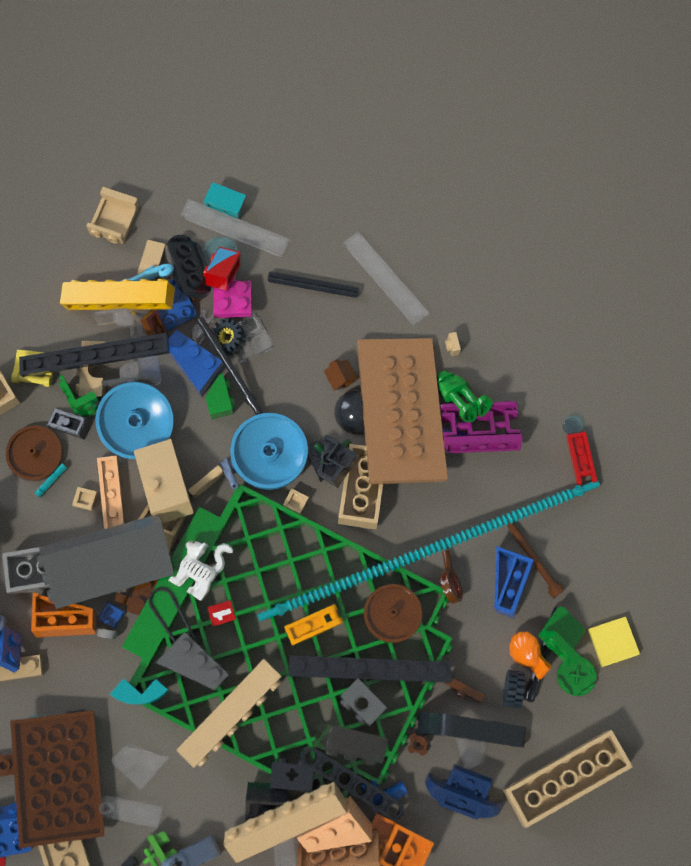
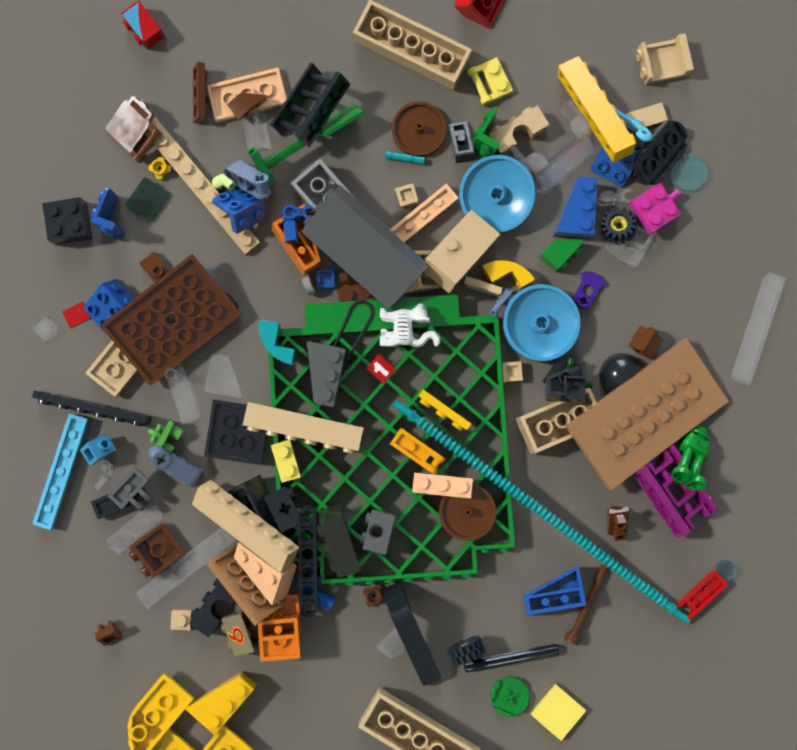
camera: 60 degrees right, 10 degrees up
black plate [19,333,170,377] -> none
reddish brown plate [140,309,170,338] -> none
clear plate [181,199,290,258] -> none
black bar [196,317,263,415] -> none
teal panel [204,183,246,222] -> none
red brick [204,246,241,291] -> none
black axle [268,271,359,298] -> none
black plate [289,655,451,683] -> none
dark blue plate [425,764,505,820] -> none
reddish brown piece [440,550,463,604] -> none
reddish brown plate [444,677,485,703] -> none
tan plate [445,332,461,356] -> none
orange animal [509,632,552,679] -> none
green bracket [538,606,585,663] -> none
none -> black plate [204,399,267,465]
none -> light yellow plate [271,440,301,483]
none -> blue bar [281,205,312,244]
none -> light nougat plate [412,473,474,499]
none -> yellow plate [418,390,471,431]
none -> yellow brick [481,260,535,290]
none -> dark purple piece [572,271,606,309]
none -> reddish brown hips [607,506,629,541]

